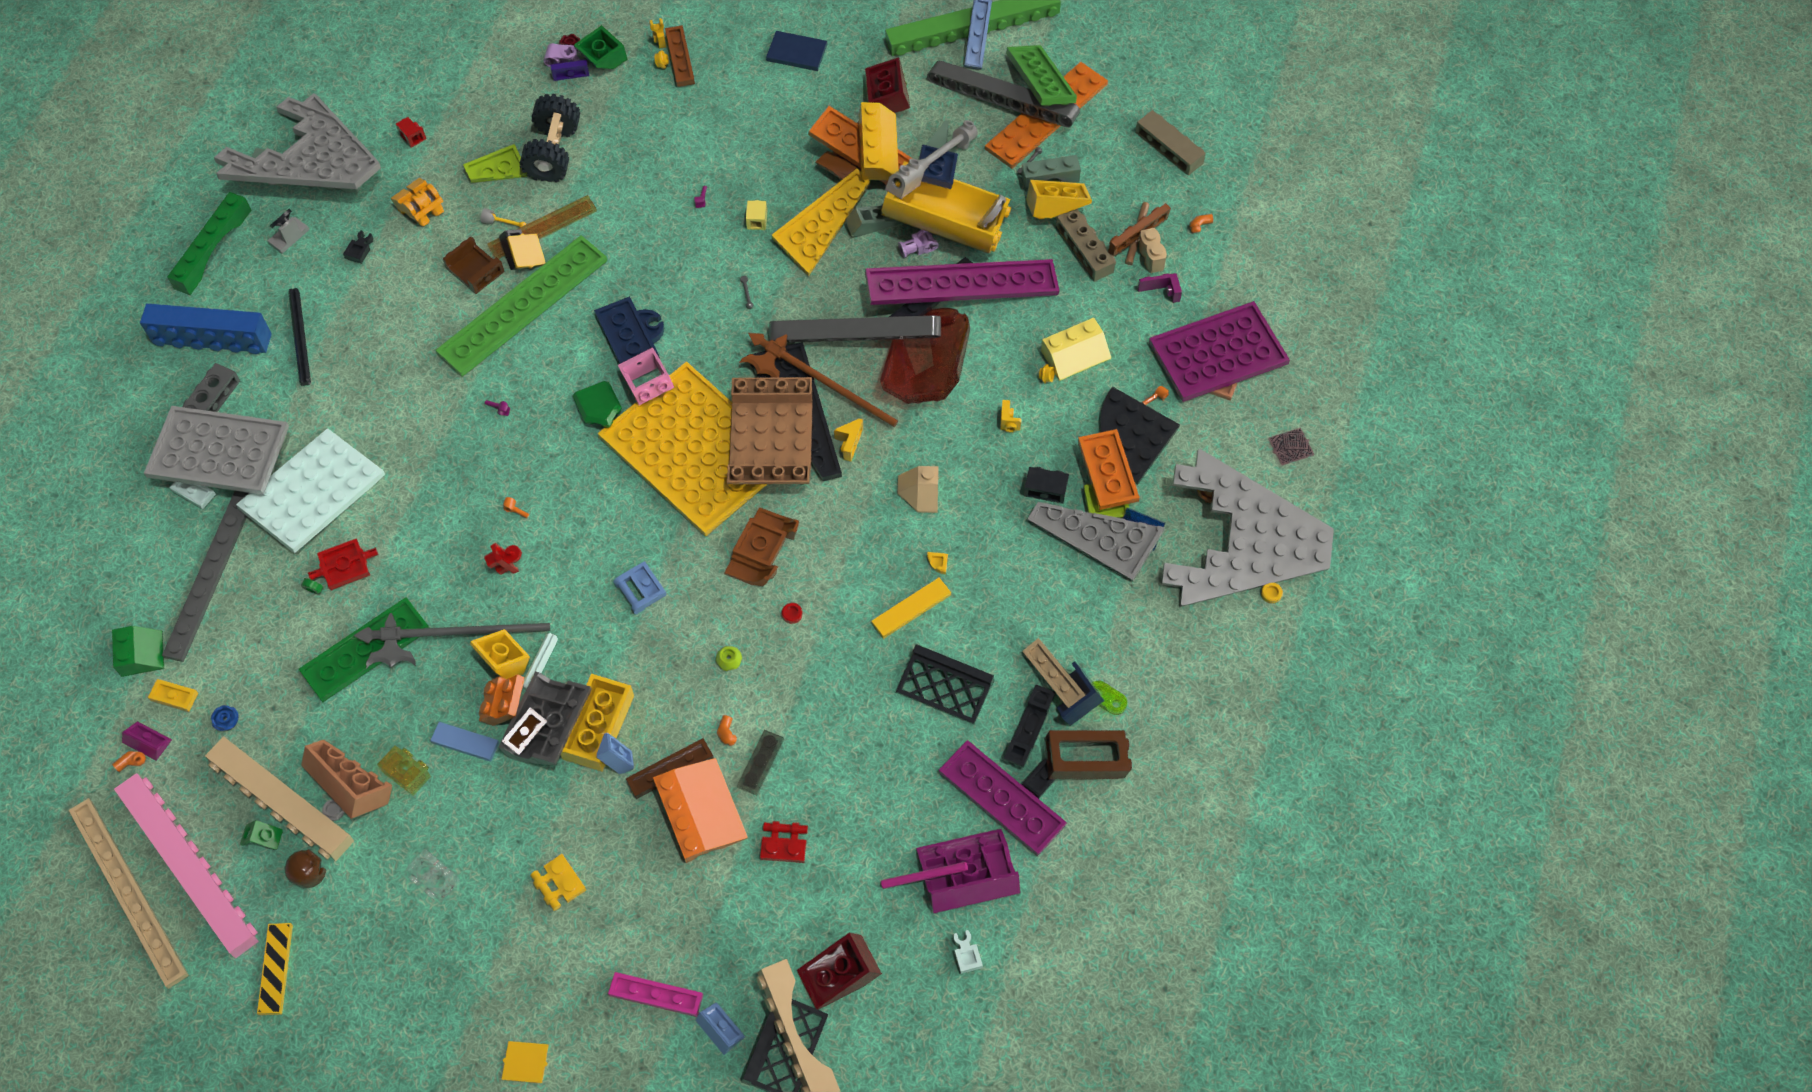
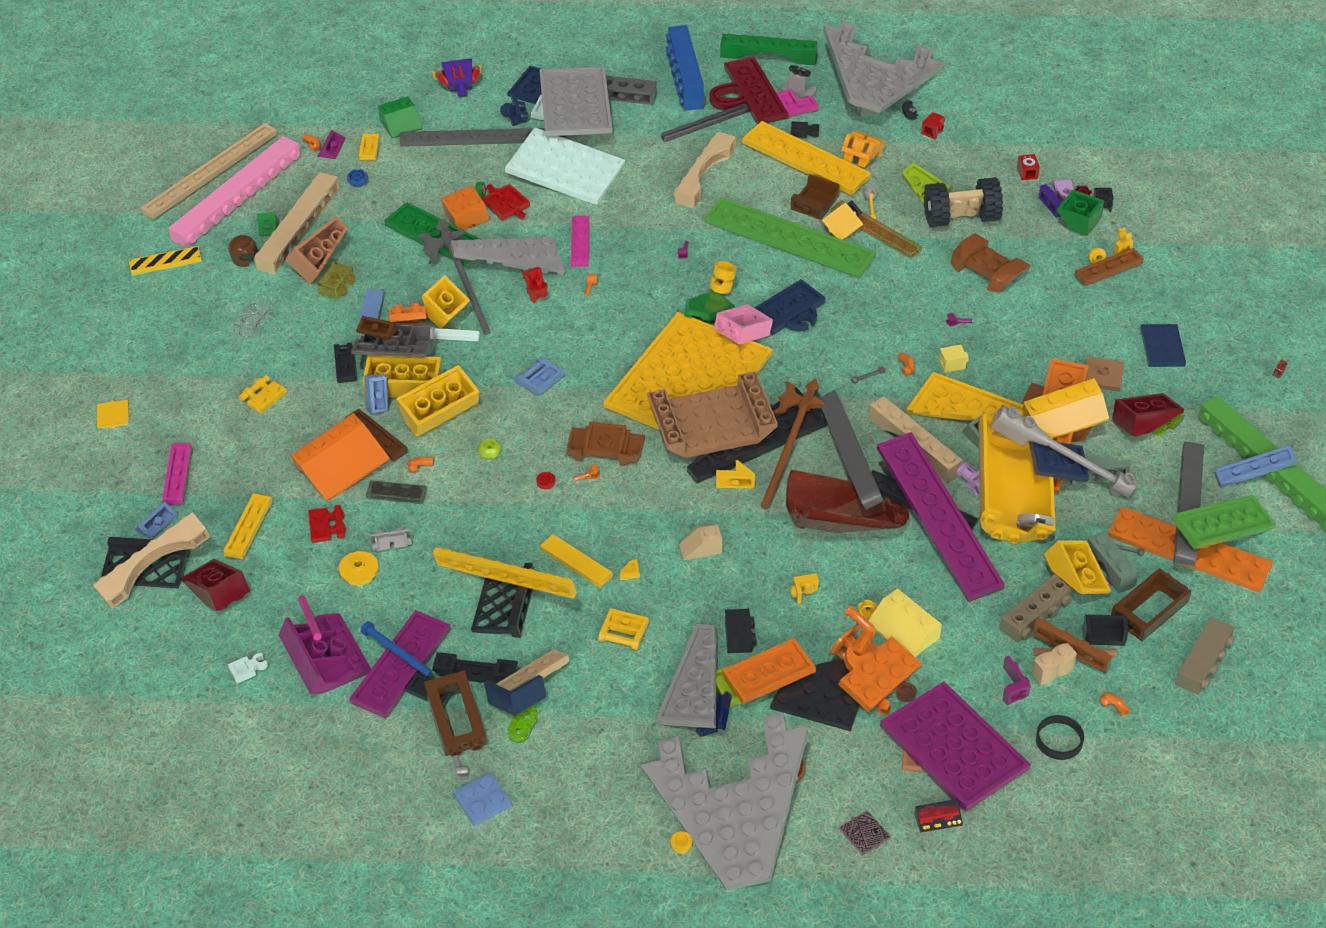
camera: 75 degrees right, 15 degrees down
none -> yellow plate [223,493,272,560]
none -> black plate [334,342,356,383]
none -> yellow plate [339,551,379,585]
none -> blue bar [361,621,432,676]
none -> light grey hinge [370,527,412,552]
none -> yellow slope [396,365,480,437]
none -> dark purple torso [432,58,481,97]
none -> yellow plate [433,547,577,599]
none -> orange brick [441,185,489,230]
none -> light grey wing [450,237,565,275]
none -> light grey hand [453,755,468,779]
none -> medium blue plate [453,772,512,826]
none -> dark blue hips [500,95,528,126]
none -> dark blue tile [507,66,542,104]
none -> dark pink plate [571,216,589,267]
none -> orange hand [573,465,600,482]
none -> yellow plate [598,608,649,651]
none -> tan arch [674,132,736,208]
none -> dark red plate [709,56,789,125]
none -> yellow wheel [709,261,737,294]
none -> yellow plate [742,121,871,196]
none -> dark pink plate [777,89,818,117]
none -> orange plate [830,605,922,713]
none -> tan arch [869,396,963,484]
none -> clear red tile [895,682,917,703]
none -> orange arm [898,352,915,376]
none -> black plate [901,100,919,120]
none -> slope [914,799,963,833]
none -> dark orange piece [951,233,1031,292]
none -> red brick [1017,154,1040,181]
none -> black tyre [1036,715,1084,760]
none -> black panel [1082,614,1128,646]
none -> medium nougat plate [1086,356,1124,392]
none -> black plate [1094,188,1114,212]
none -> reddish brown piece [1111,568,1191,642]

